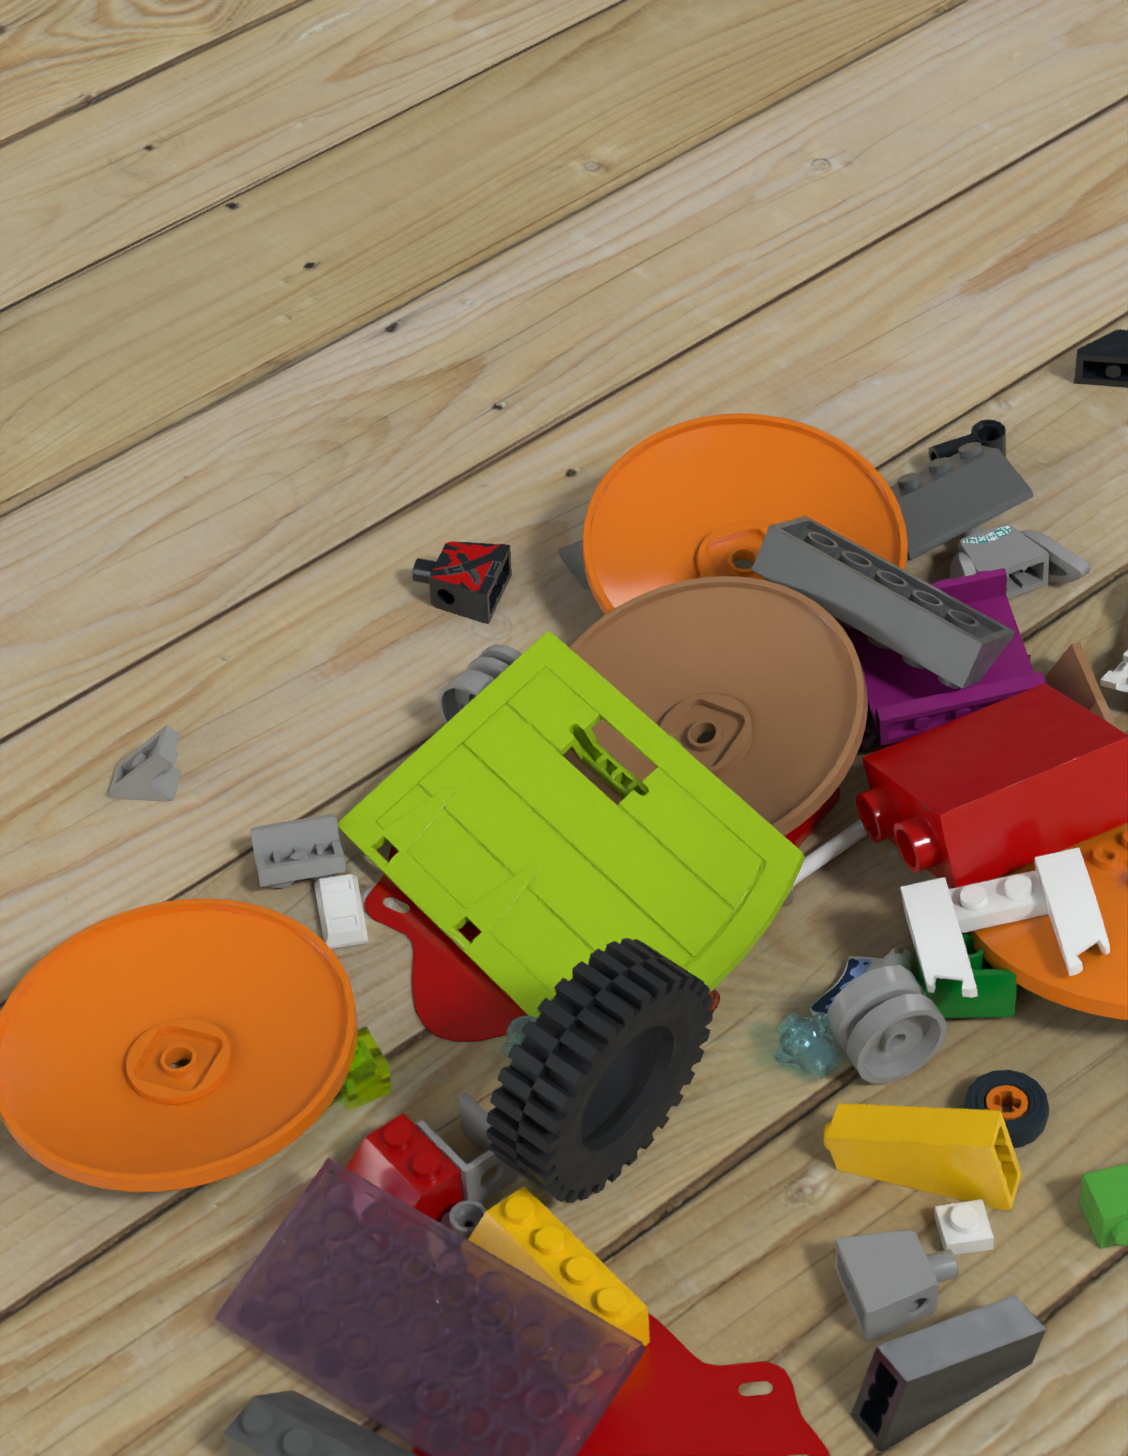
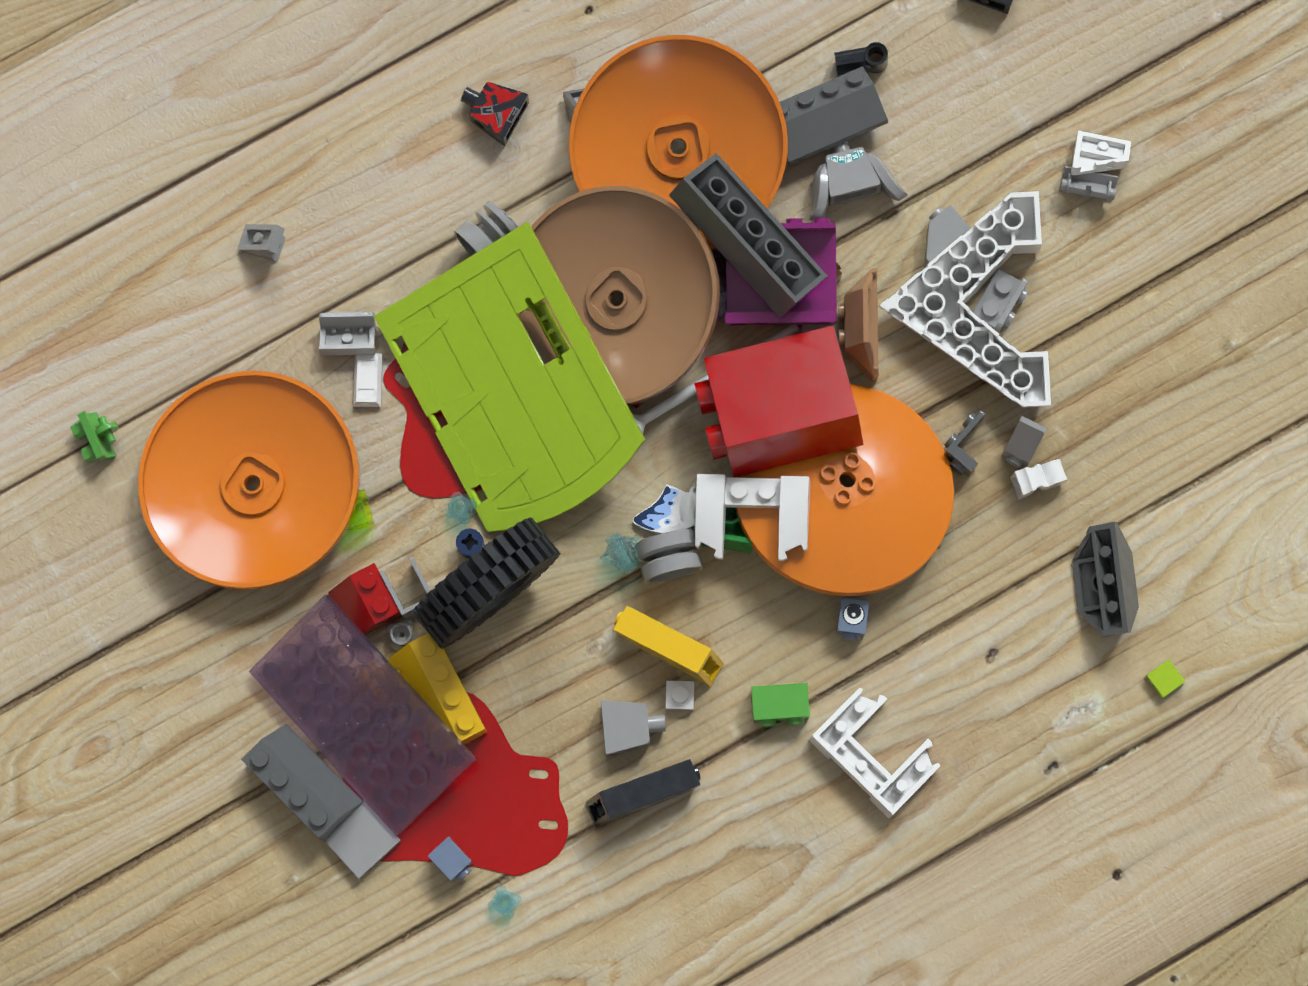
camera: 10 degrees right, 35 degrees up
black bush [964,1070,1049,1148] -> none

